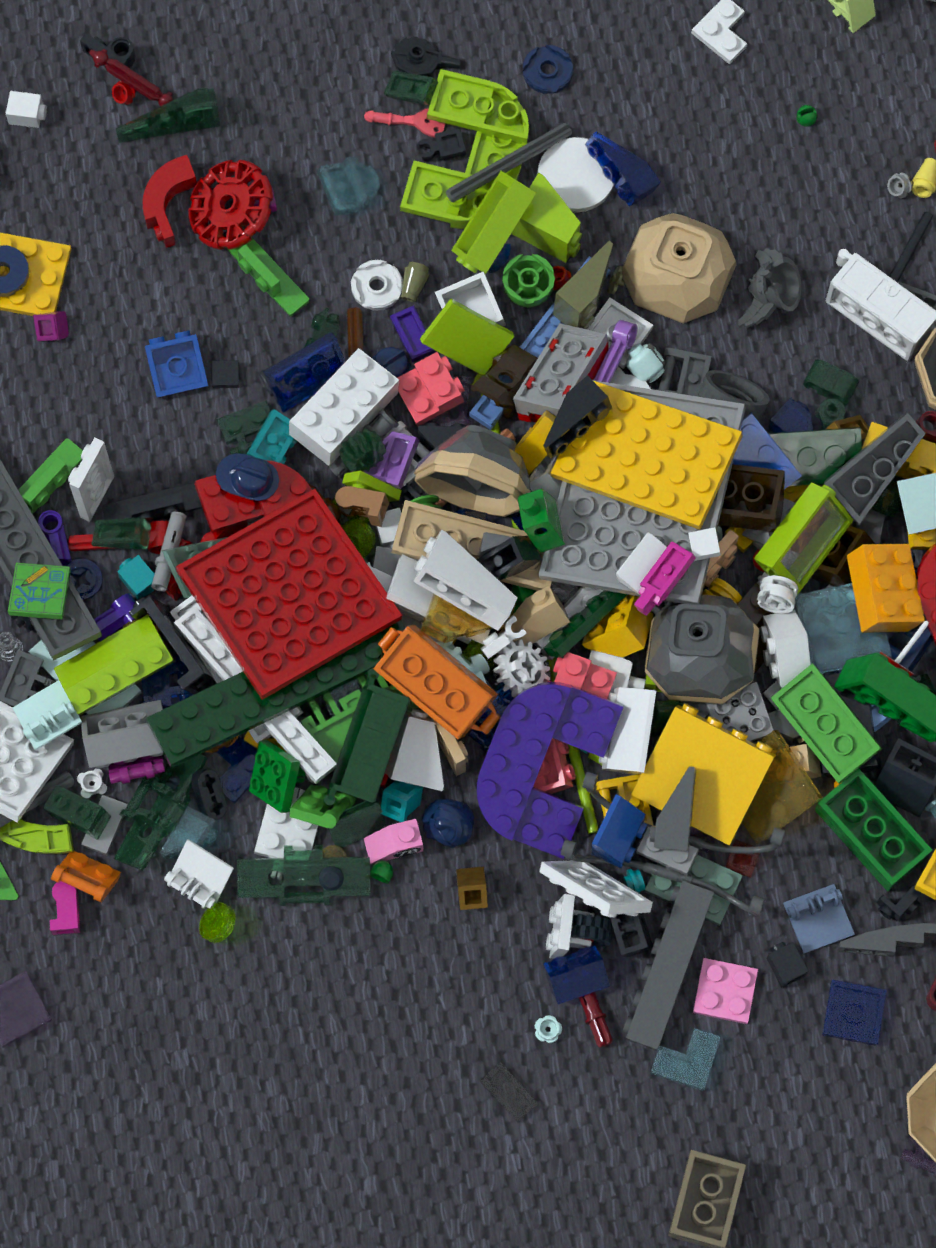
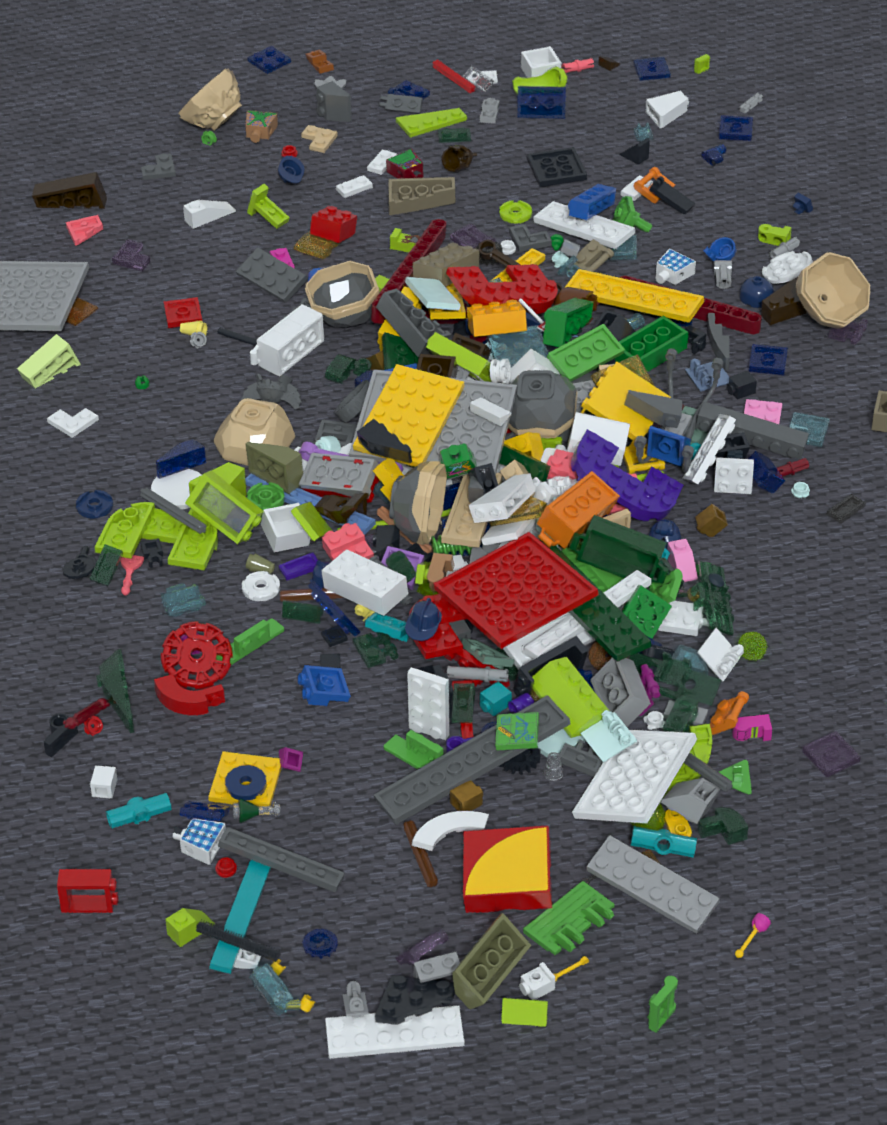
camera: 90 degrees left, 30 degrees down
dark pink hinge [634,541,696,616] -> none
white tile [688,527,721,561] -> none

